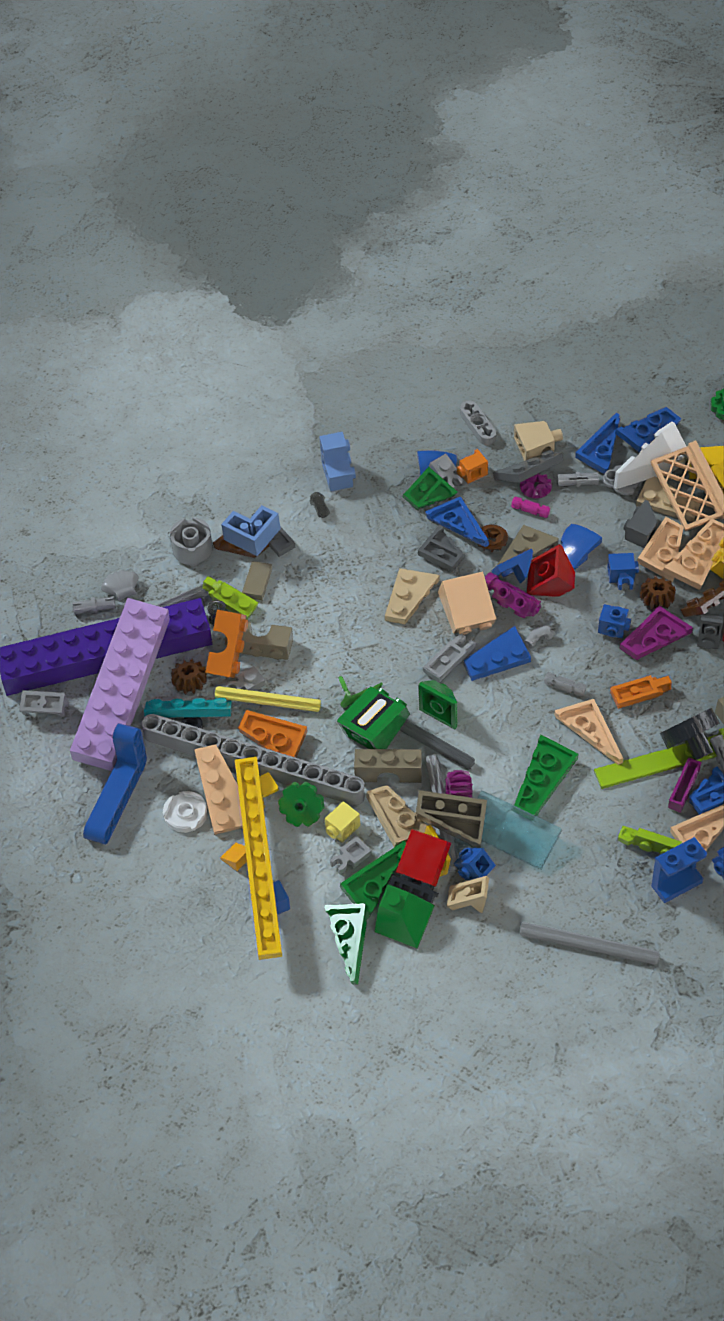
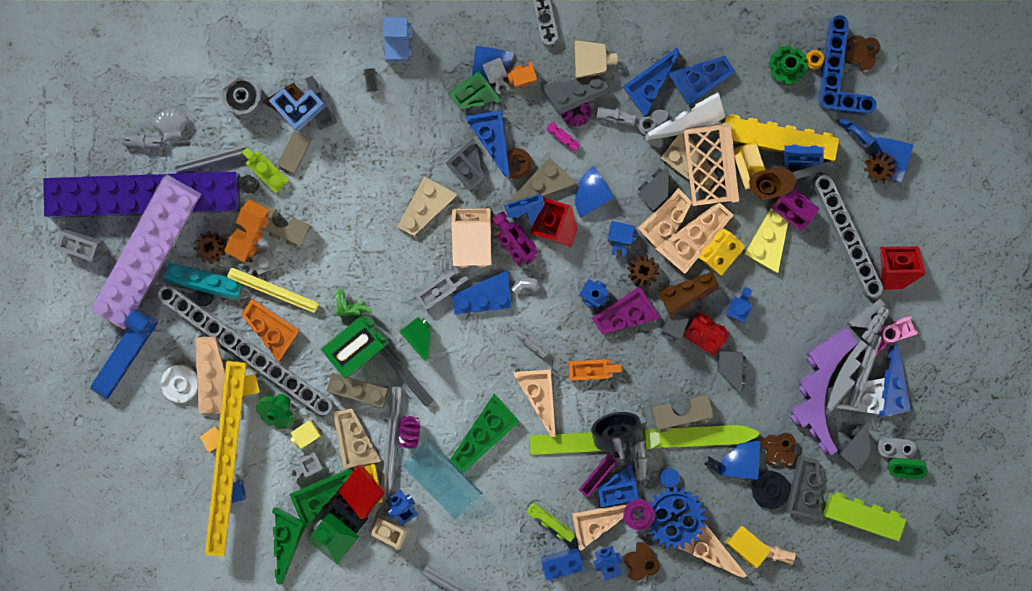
camera: 15 degrees right, 35 degrees up
dark tan wedge [416,790,487,848] -> none

